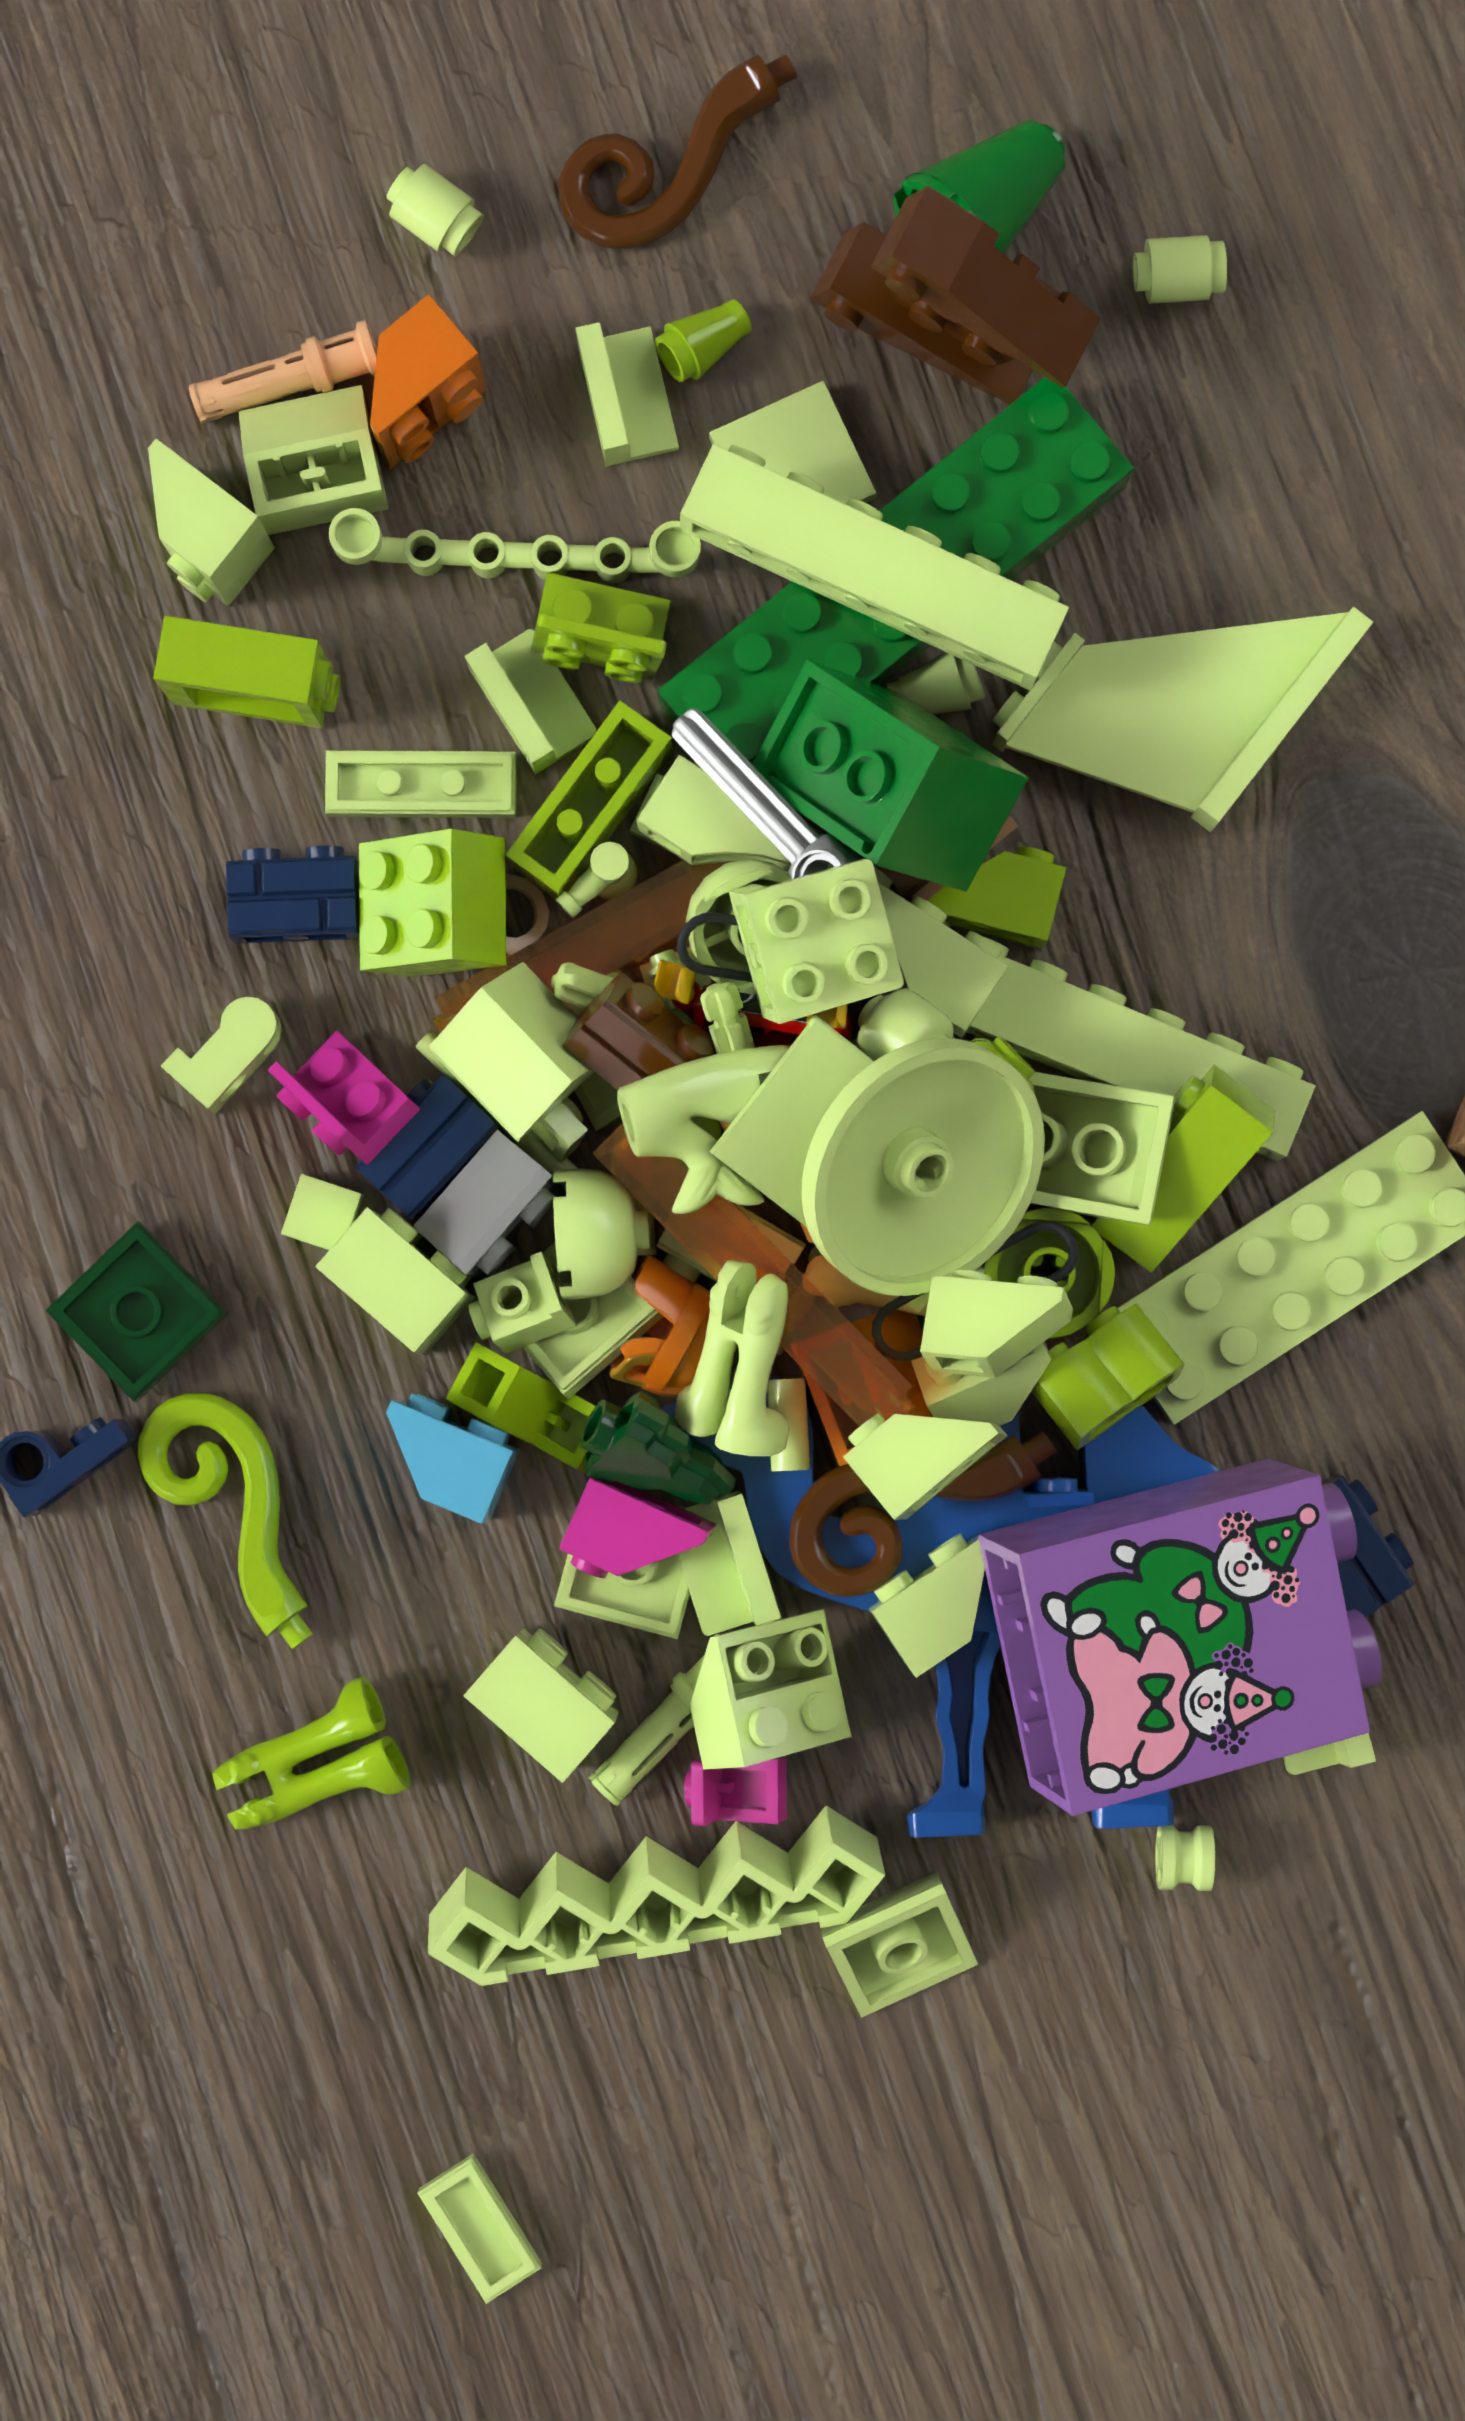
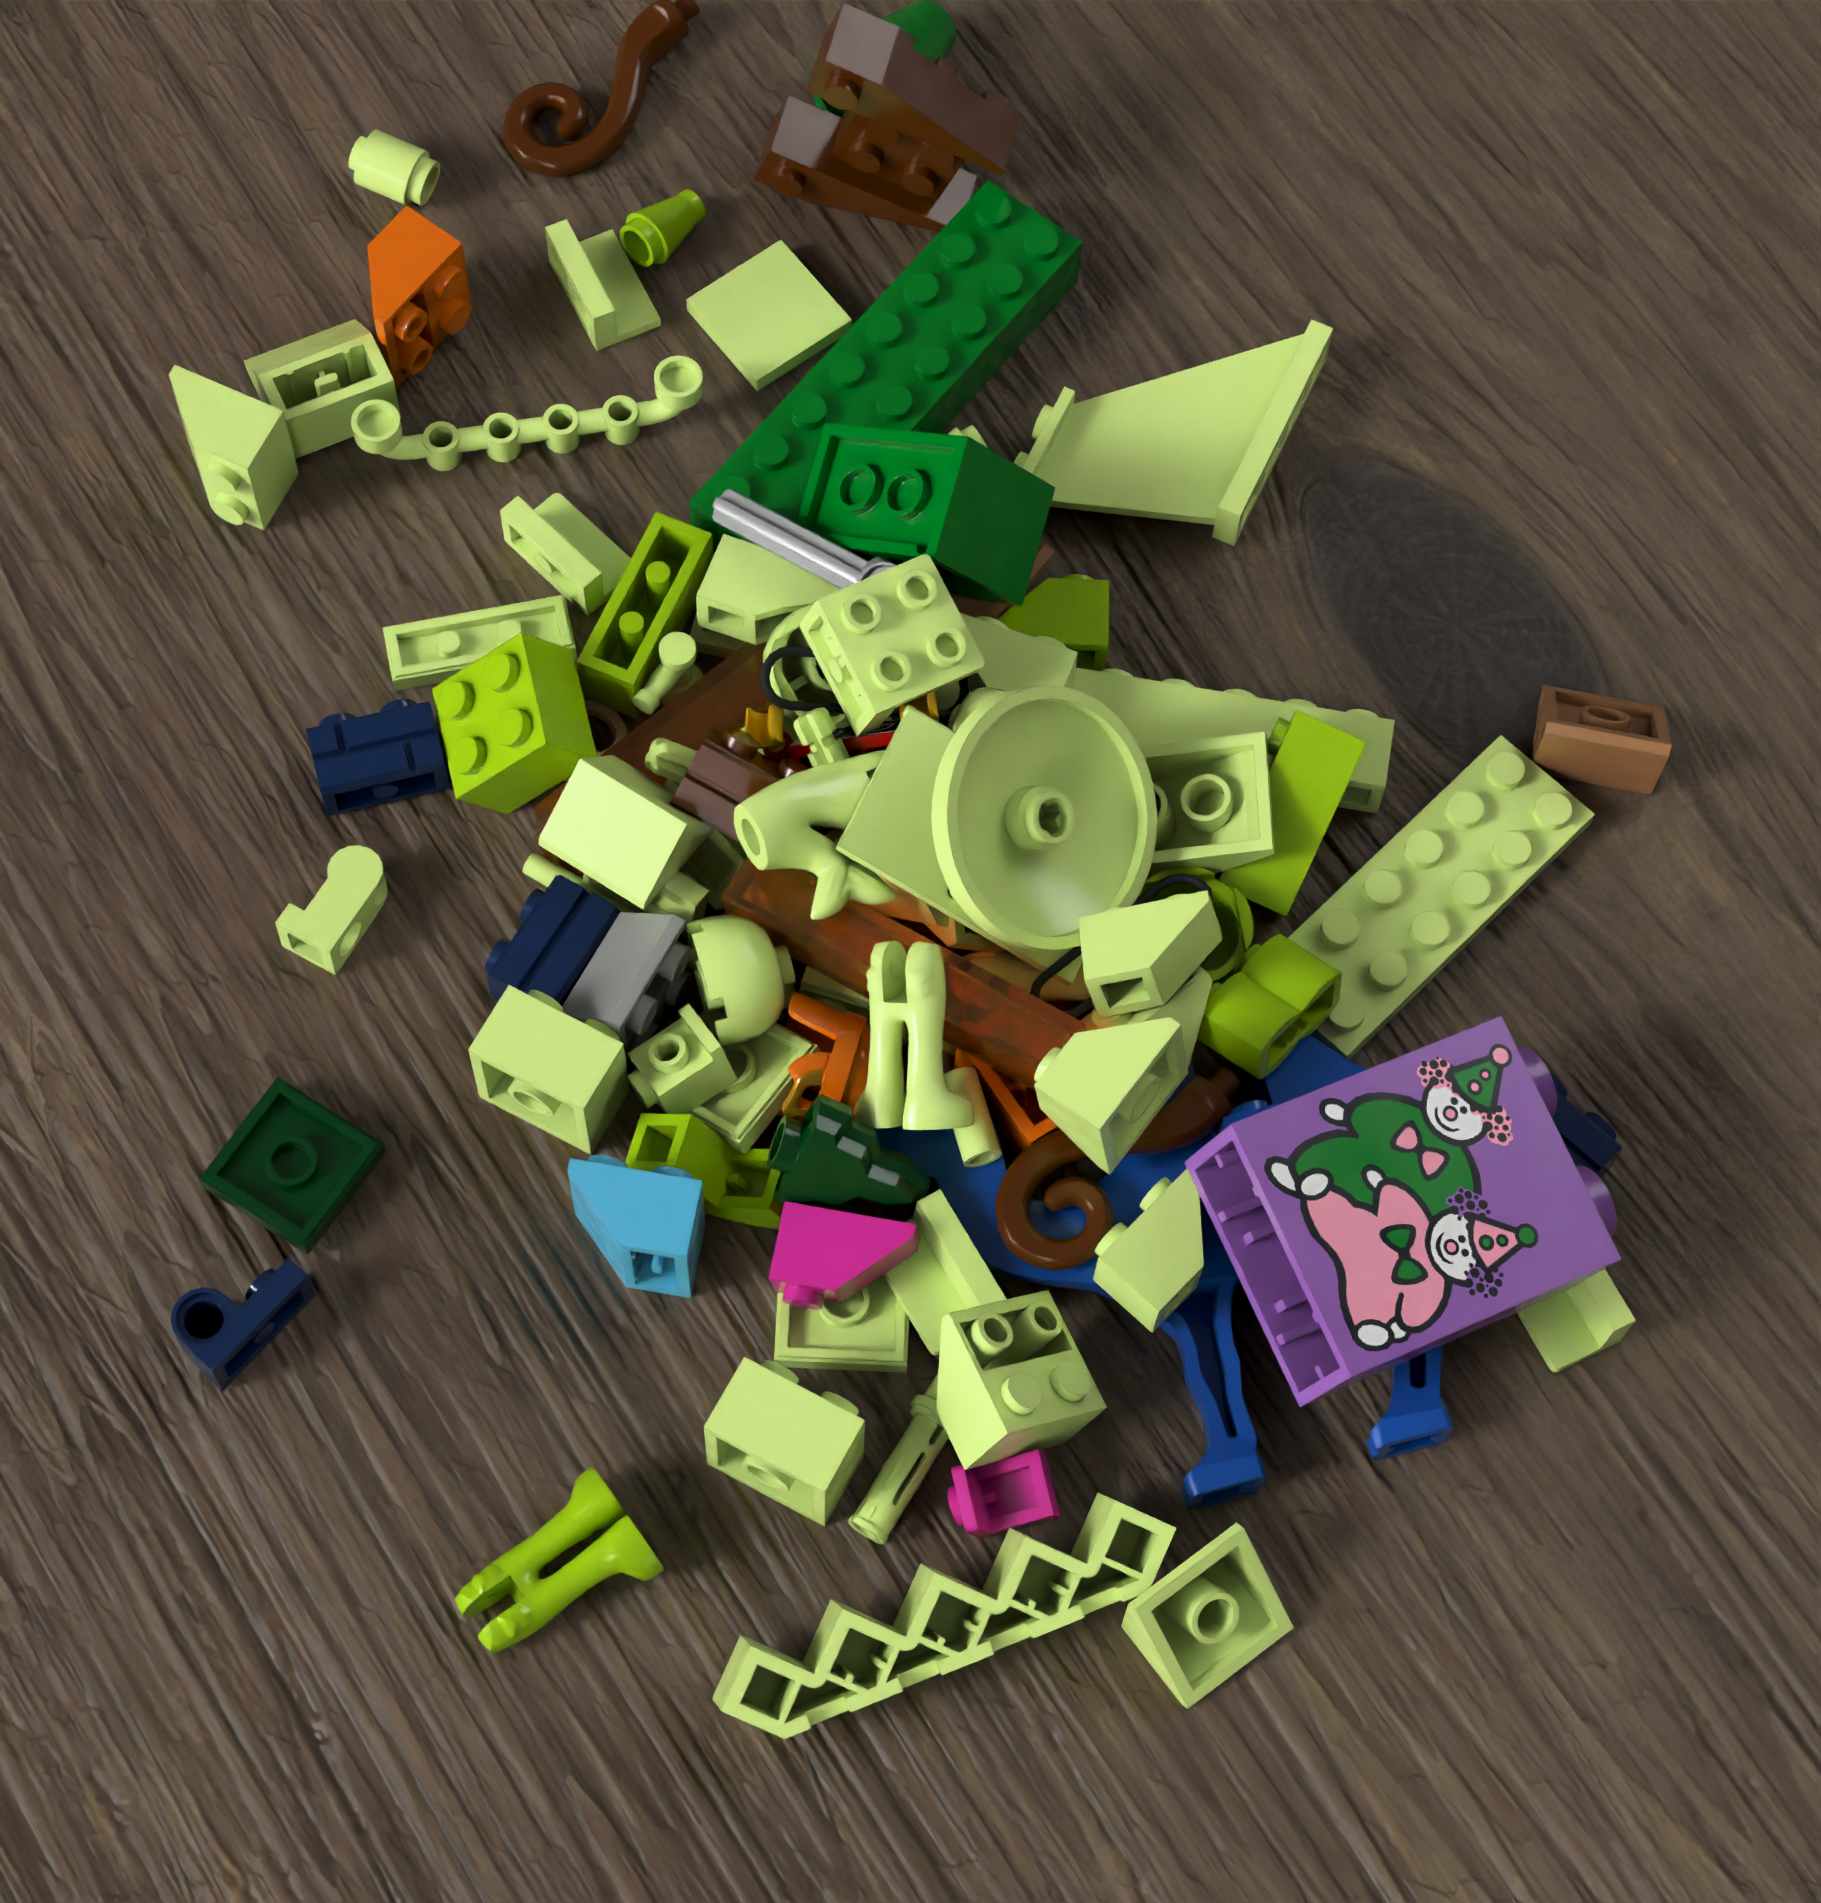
camera: 15 degrees left, 20 degrees down
lime plant [138,1393,313,1650] -> none
lime window [153,615,340,729] -> none
light nougat pin [189,319,377,425] -> none
dark pink bracket [268,1030,421,1165] -> none
yellowish green tile [281,1174,364,1250] -> none
lime bracket [530,572,671,683] -> none
yellowish green brick [680,444,1069,691] -> none
yellowish green brick [1133,235,1227,304] -> none
yellowish green wheel [1155,1825,1215,1891] -> none

